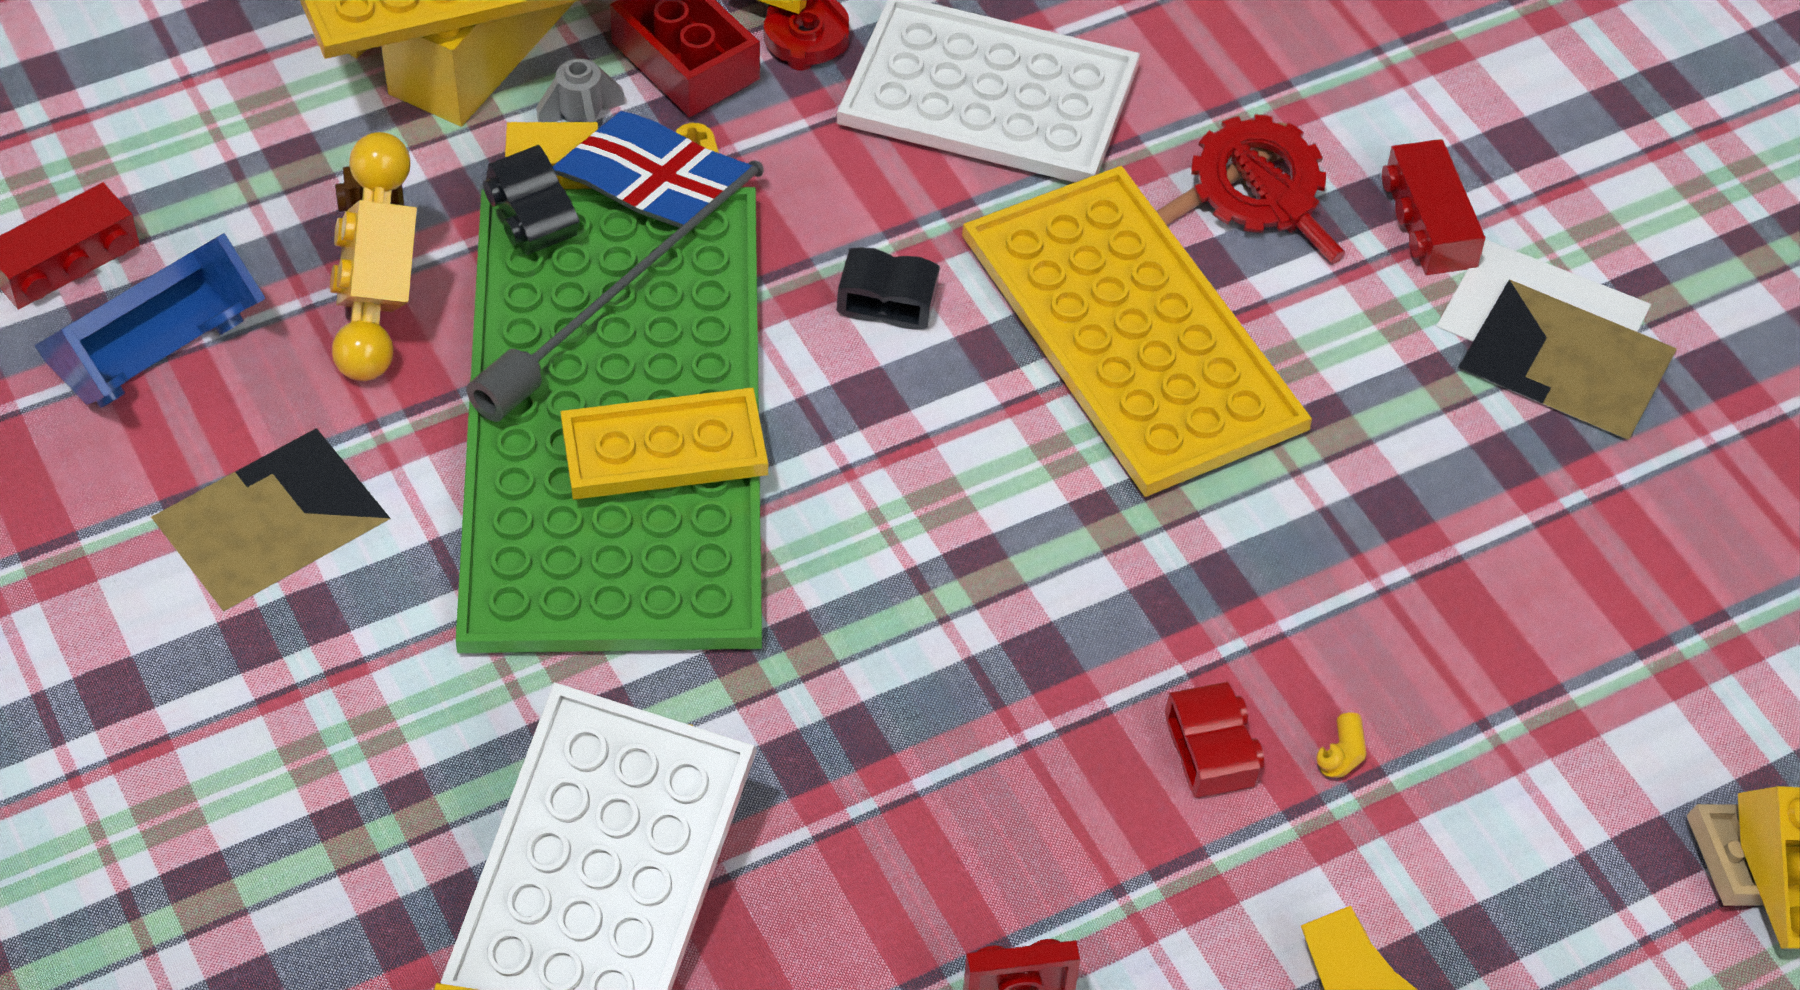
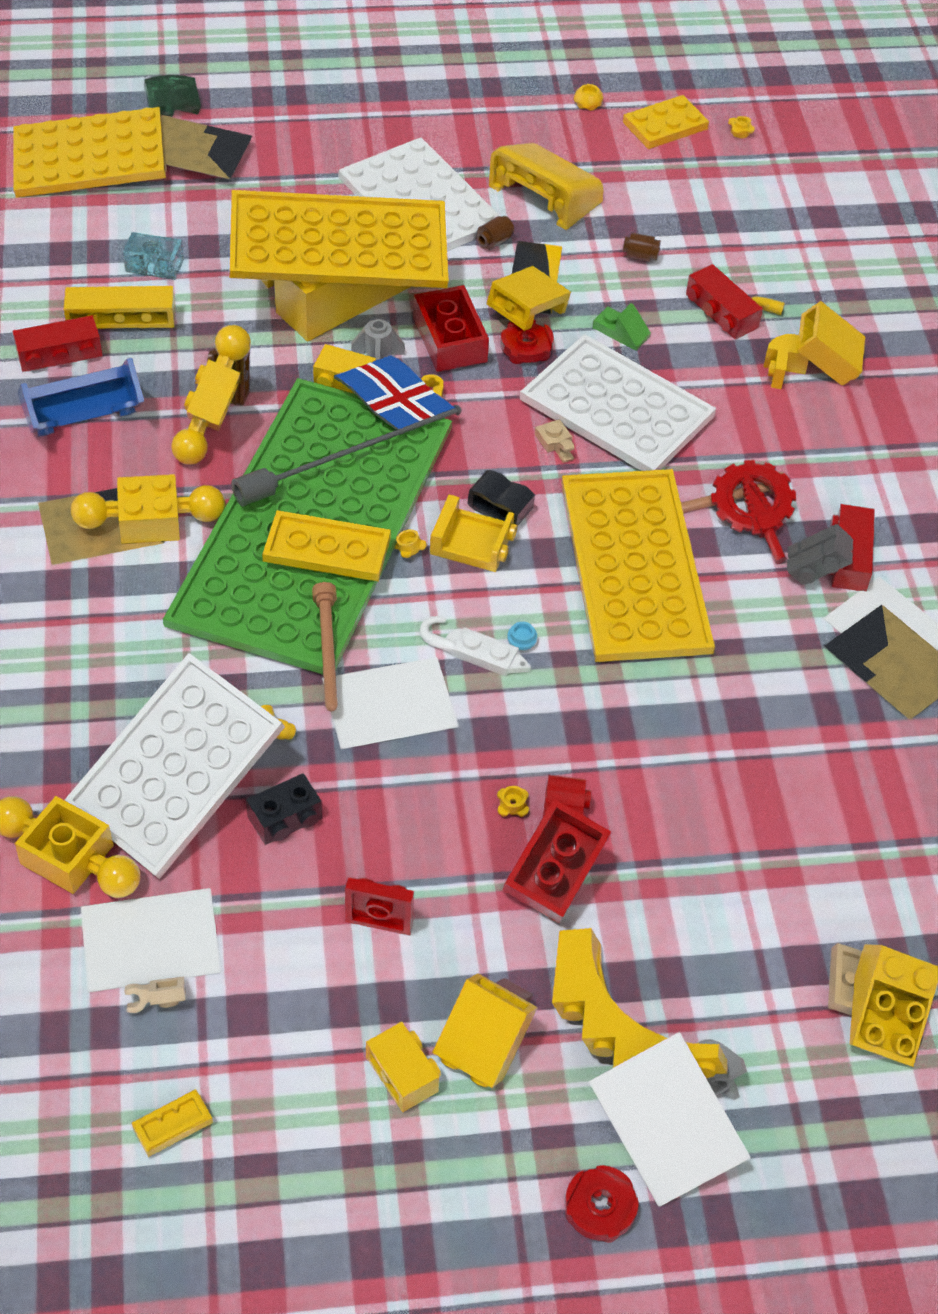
camera: 20 degrees right, 0 degrees up
black brick [483,145,580,256] -> none
yellow arm [1316,712,1367,778] -> none
none -> yellow brick [63,286,175,329]
none -> yellow brick [70,474,225,544]
none -> clear light blue brick [123,232,184,280]
none -> black brick [246,773,322,845]
none -> nougat piece [312,582,338,712]
none -> white sticker [322,657,459,749]
none -> yellow plate [394,529,427,558]
none -> white plate [419,616,531,677]
none -> yellow panel [430,494,518,572]
none -> yellow plate [497,786,529,817]
none -> red brick [502,799,612,924]
none -> medium azure plate [507,621,537,650]
none -> tan plate [535,419,575,463]
none -> dark grey brick [787,524,853,585]

